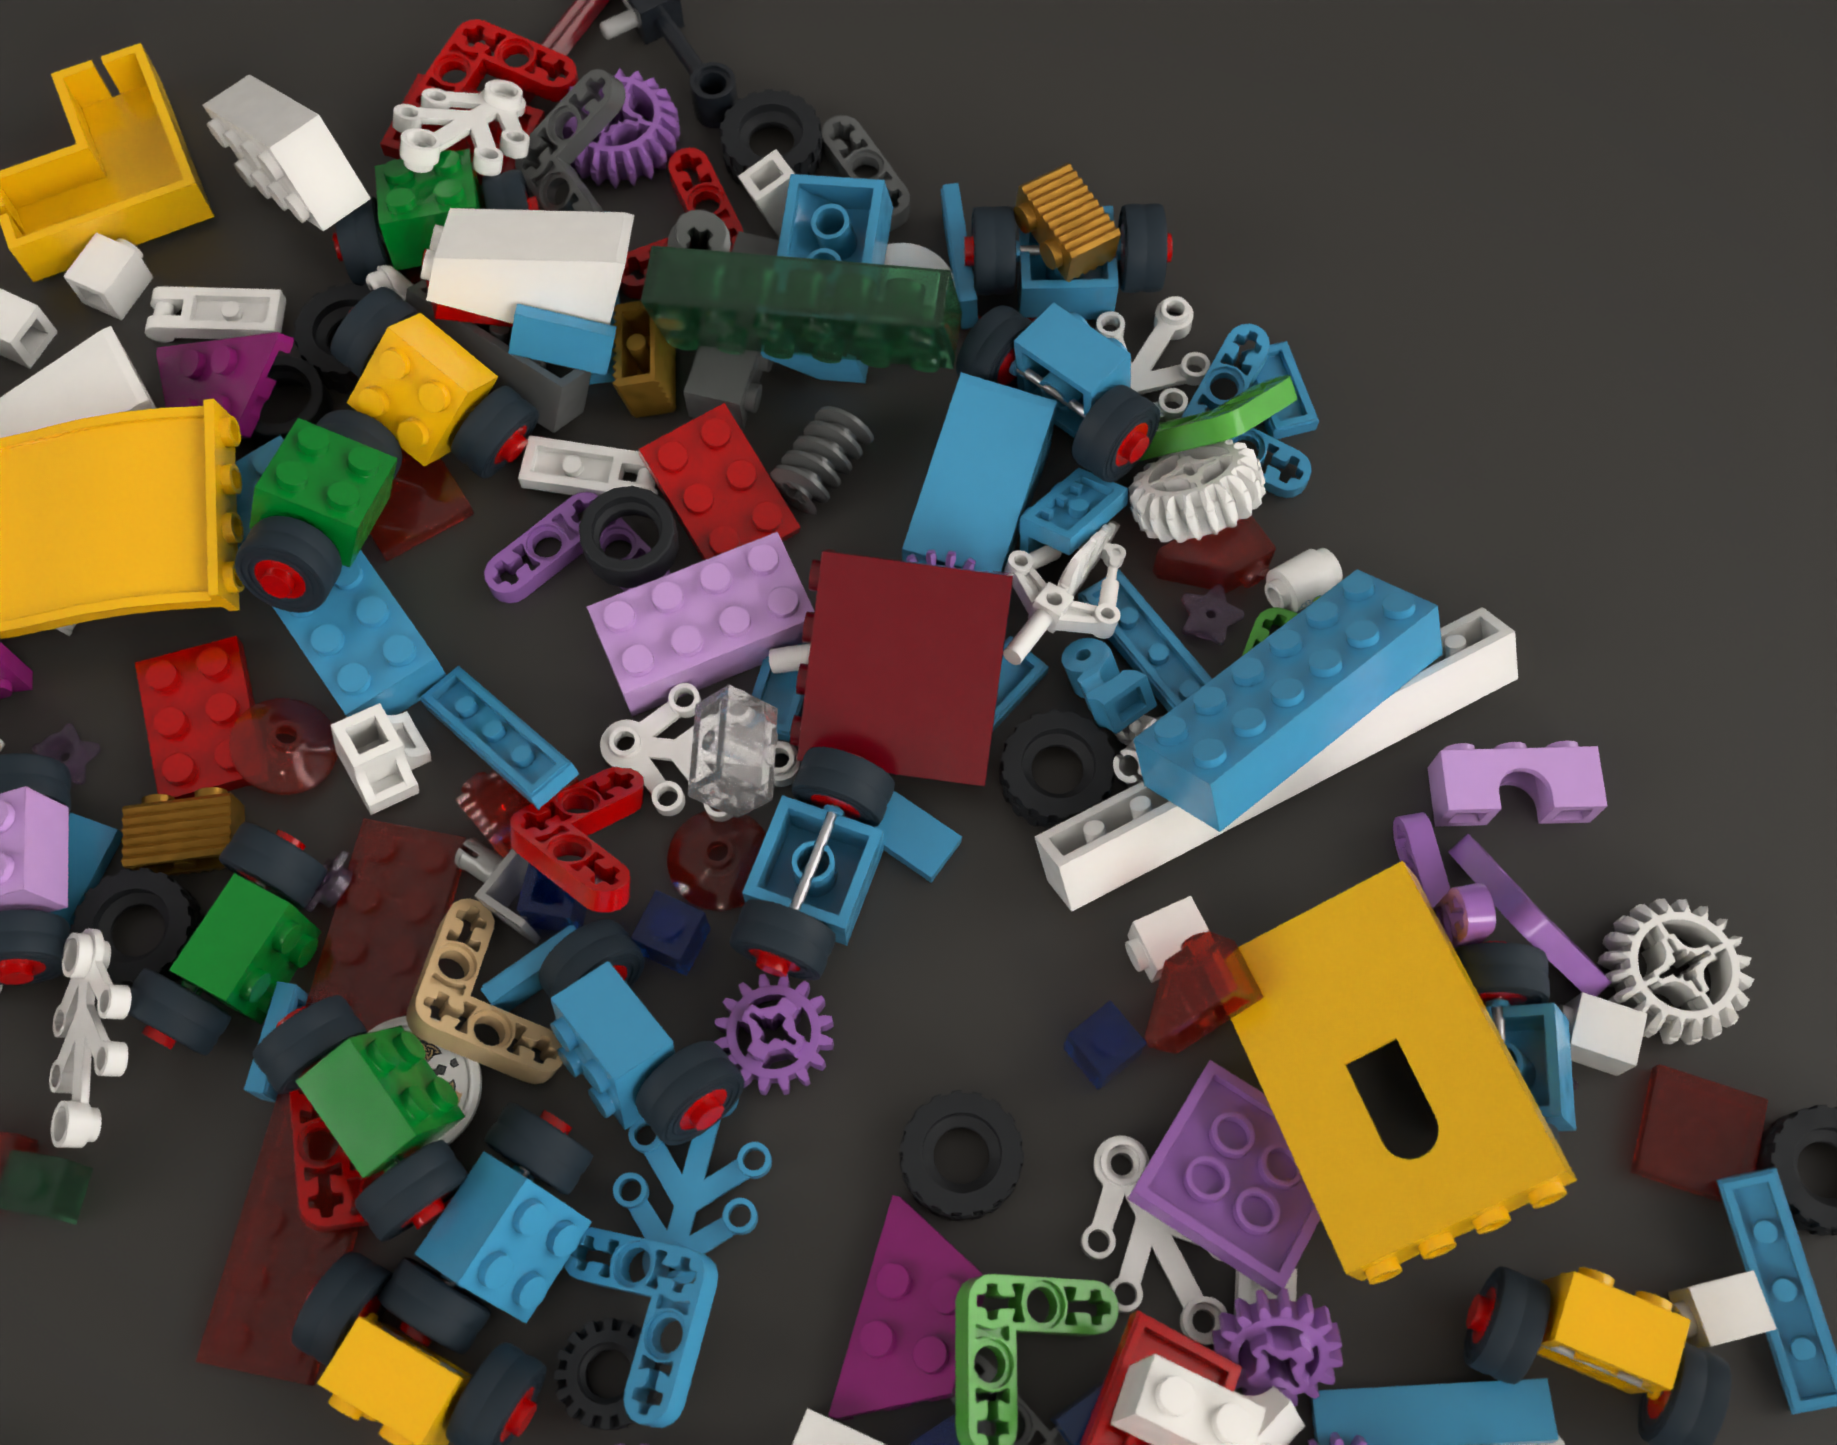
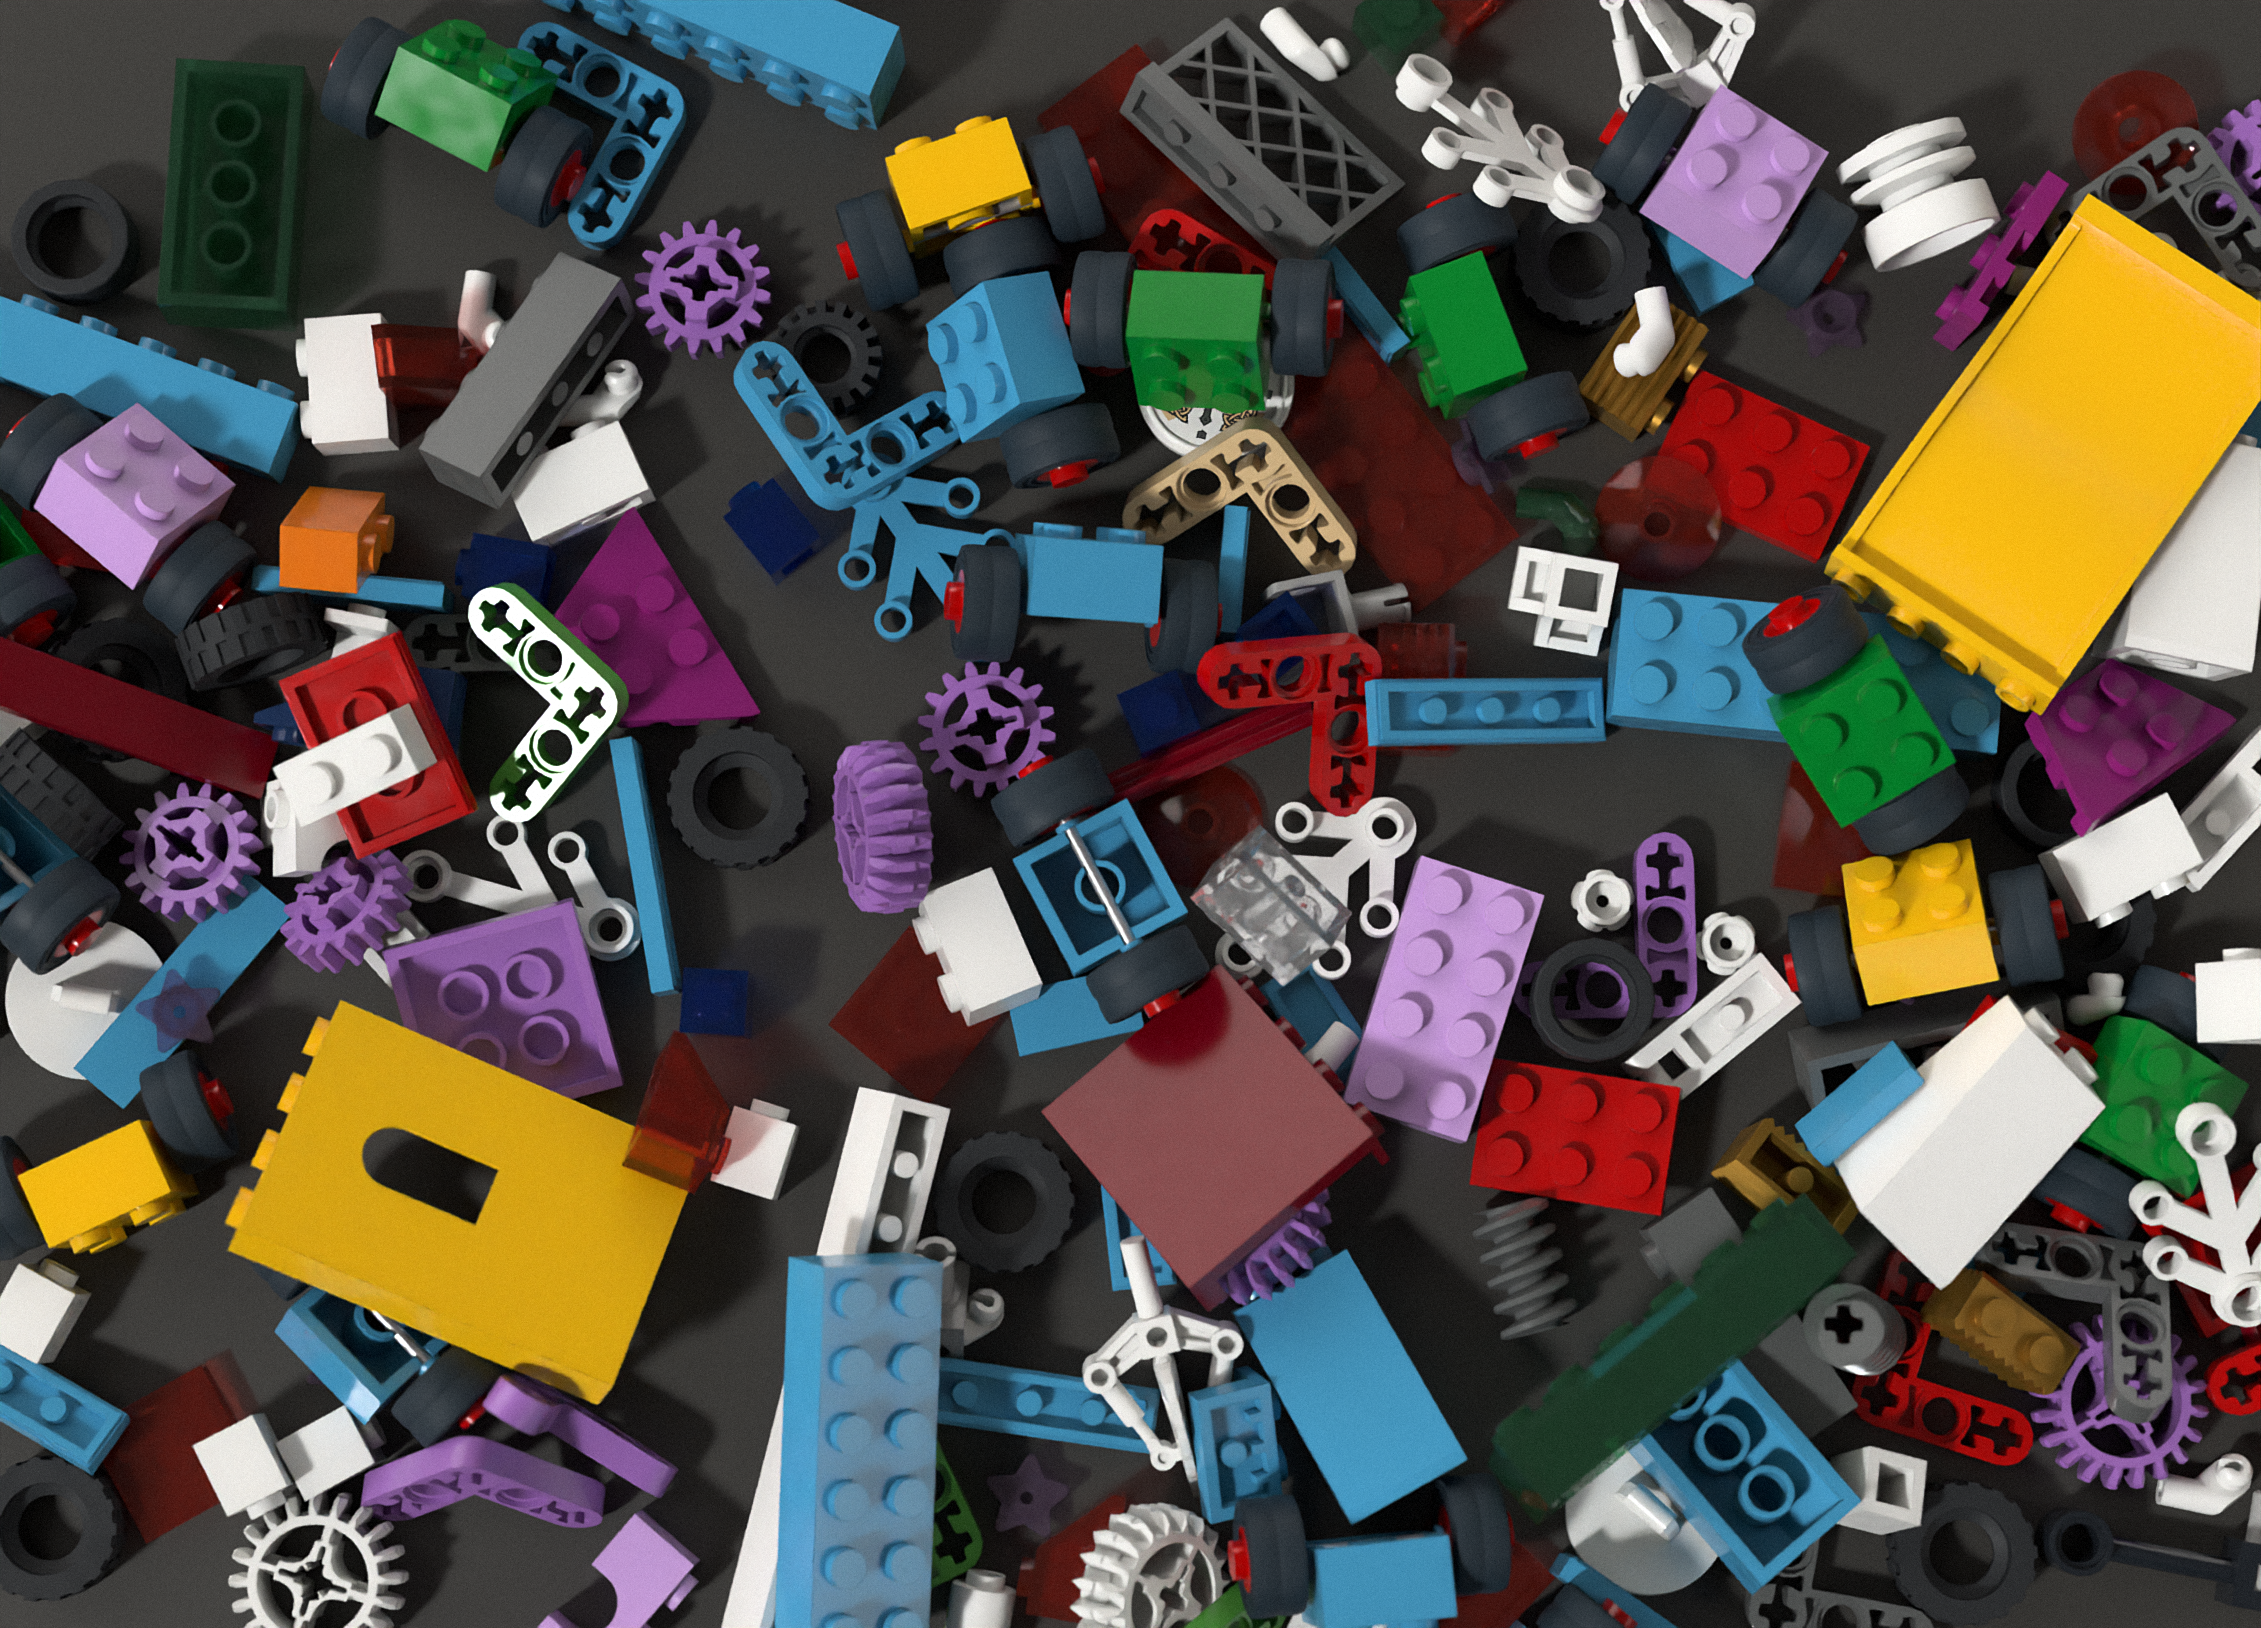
camera: 130 degrees right, 15 degrees up
dark azure leg [1062,638,1157,735] -> none
none -> clear purple plate [135,969,220,1053]
none -> white brick [193,1413,296,1520]
none -> dark azure tile [609,736,683,997]
none -> clear blue brick [723,477,825,586]
none -> clear red tile [828,925,1005,1103]
none -> medium lavender gear [832,740,934,914]
none -> white brick [912,867,1042,1027]
none -> dark red axle [1087,702,1313,818]
none -> dark grey fence [1119,17,1406,261]
none -> white arm [1260,7,1350,81]
none -> clear green arm [1515,486,1600,556]
none -> white plate [1571,869,1634,932]
none -> white arm [1613,286,1675,378]
none -> white plate [1696,912,1757,975]
none -> pearl gold brick [1920,1267,2080,1395]
none -> white brick [2038,793,2204,928]
none -> white arm [2156,1453,2253,1515]

